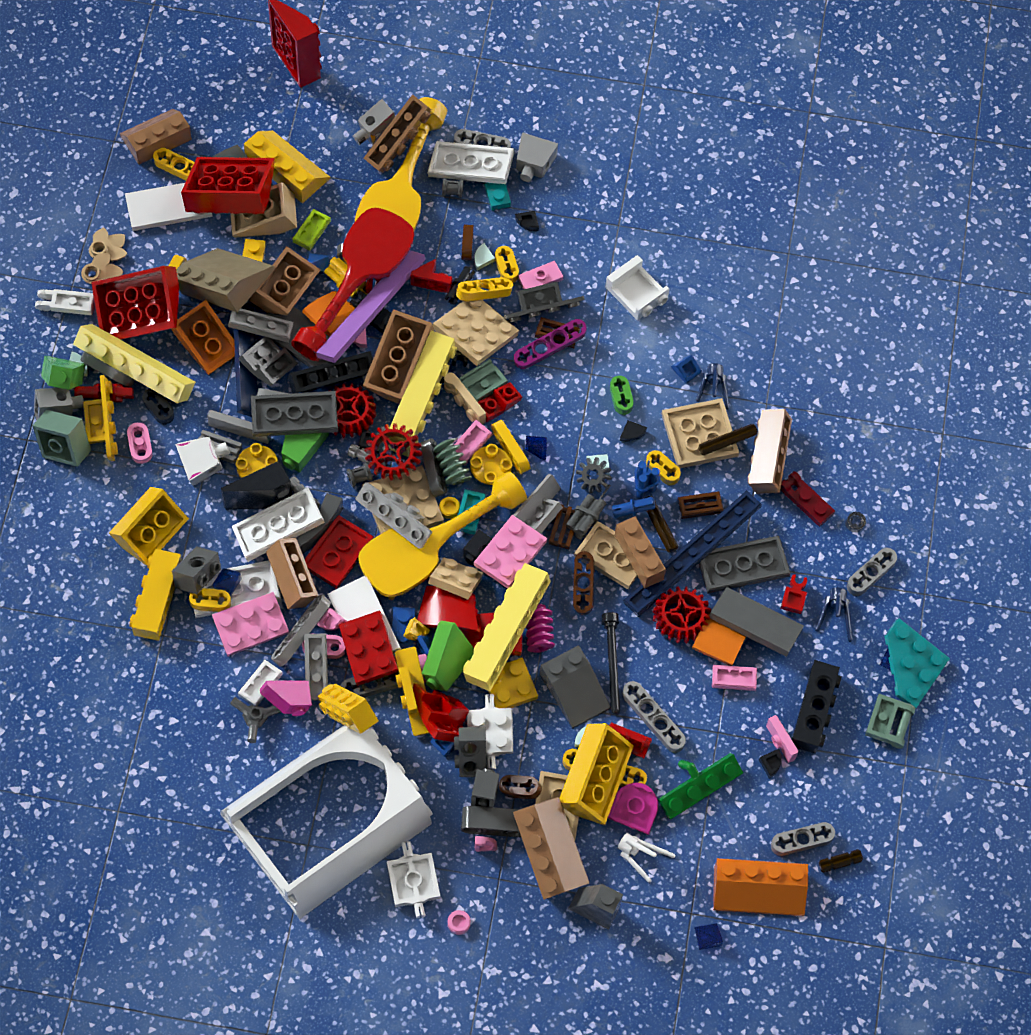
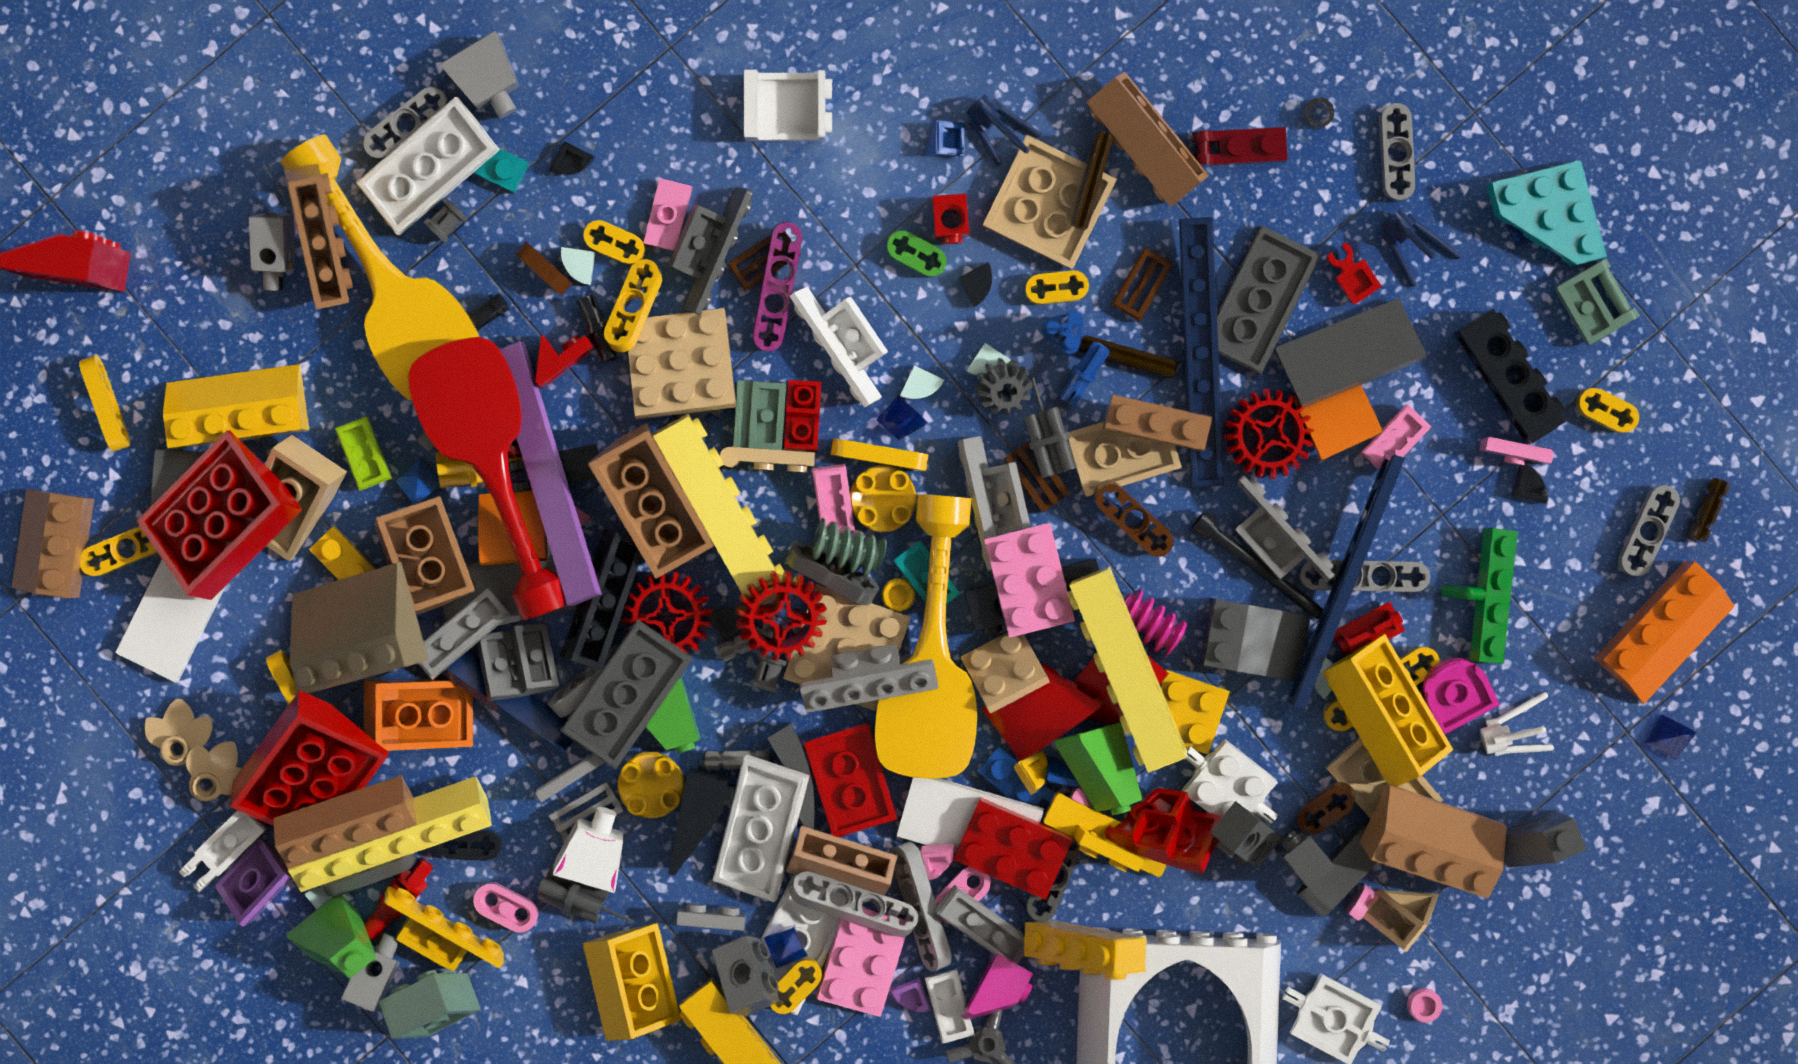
camera: 45 degrees left, 25 degrees up
none -> yellow beam [79,355,130,452]
none -> medium lavender slope [215,837,292,927]
none -> medium nougat brick [274,775,417,868]
none -> black pin [467,293,510,331]
none -> dark grey piece [538,866,634,924]
none -> light grey plate [677,903,747,931]
none -> white bracket [790,287,888,407]
none -> light grey beam [790,871,918,937]
none -> medium lavender tile [889,977,932,1012]
none -> light aqua tile [900,366,944,399]
none -> red brick [932,193,969,245]
none -> light grey bracket [1235,475,1334,583]
none -> dark blue tile [1287,453,1405,710]
none -> tan slope [1363,888,1440,952]
none -> yellow beam [1576,388,1639,433]

